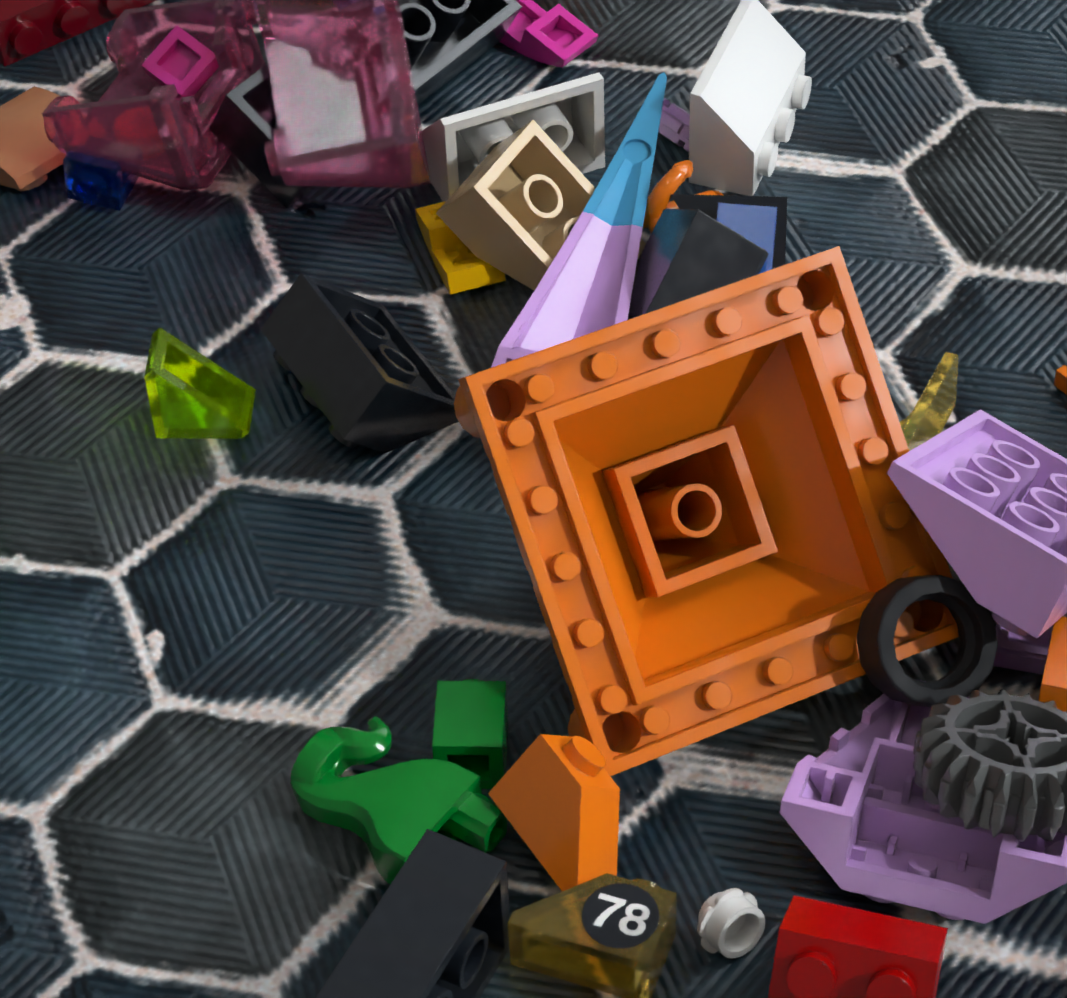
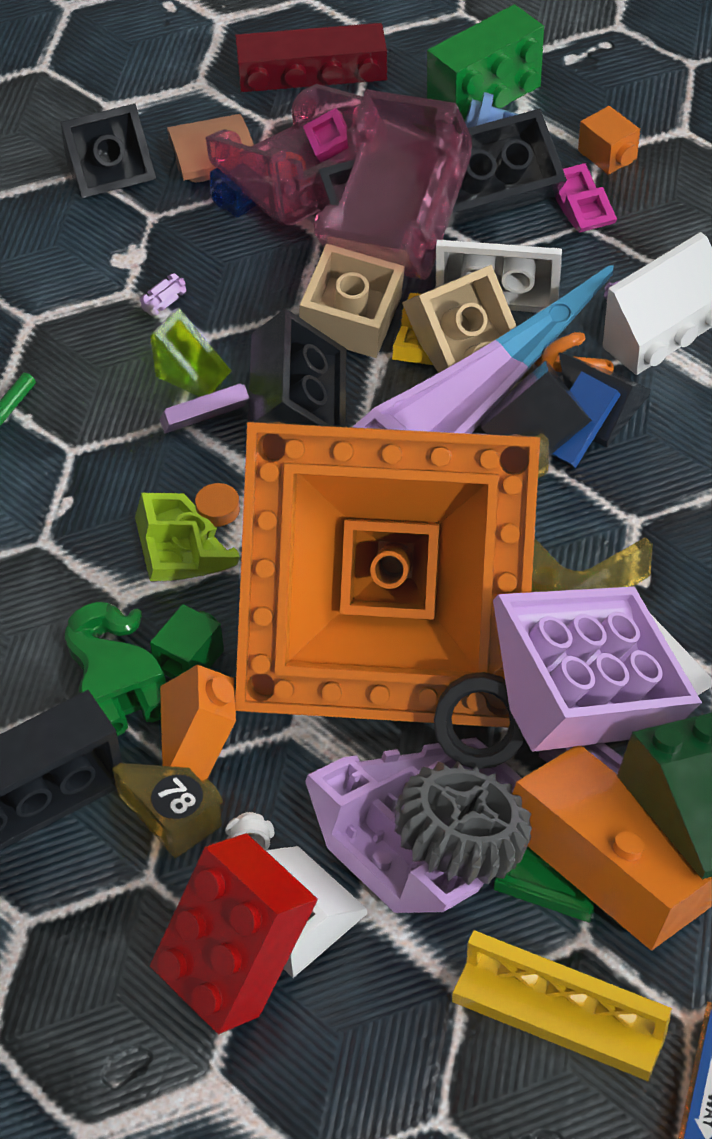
camera: 30 degrees right, 5 degrees up
none -> lime slope [135,493,240,581]
none -> lavender piece [140,273,186,316]
none -> lavender tile [160,383,249,433]
none -> orange tile [195,483,240,527]
none -> tan brick [299,243,405,358]

